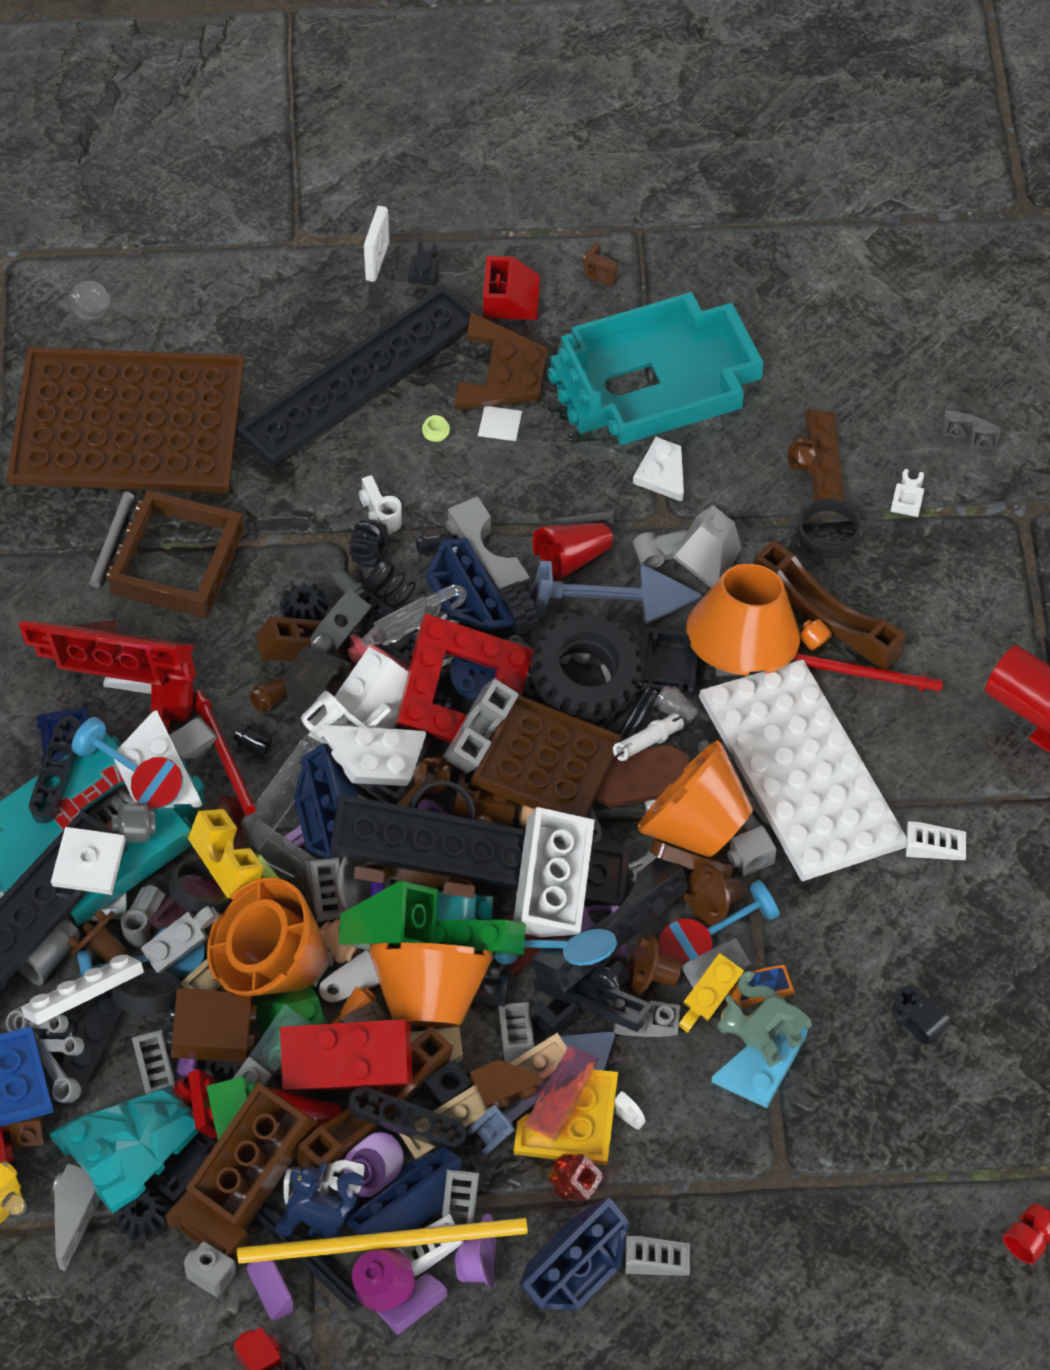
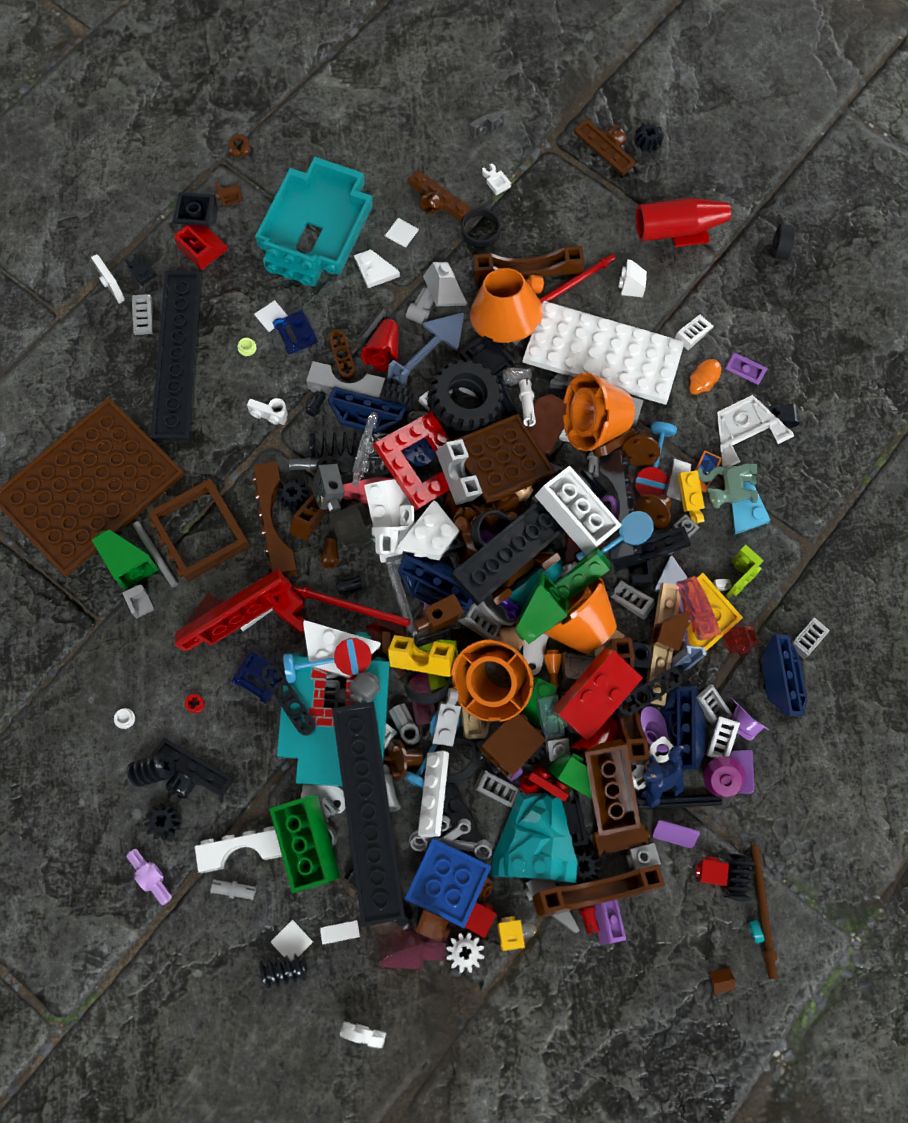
camera: 50 degrees left, 15 degrees up
white plate [51,827,126,895] -> none
light grey slope [169,718,218,776] -> none
yellow piece [237,1218,528,1264] -> none
black gear [349,519,390,568] -> none
reddish brown wing [454,312,547,410] -> none
none -> green slope [92,530,159,590]
none -> light grey panel [123,584,154,619]
none -> light grey slope [132,295,153,335]
none -> black slope [173,192,218,226]
none -> reddish brown piece [228,134,251,158]
none -> reddish brown arch [252,461,298,577]
none -> clear blue plate [272,310,318,354]
none -> reddish brown beam [329,329,356,380]
none -> white sticker [385,218,419,248]
none -> reddish brown torso [413,594,464,634]
none -> reddish brown arch [532,864,665,918]
none -> red pin [579,906,600,935]
none -> medium lavender slope [593,900,626,945]
none -> white slope [618,260,647,297]
none -> orange arm [689,359,722,395]
none -> white wing [717,395,794,467]
none -> medium lavender slope [725,352,767,385]
none -> lime bracket [726,545,764,598]

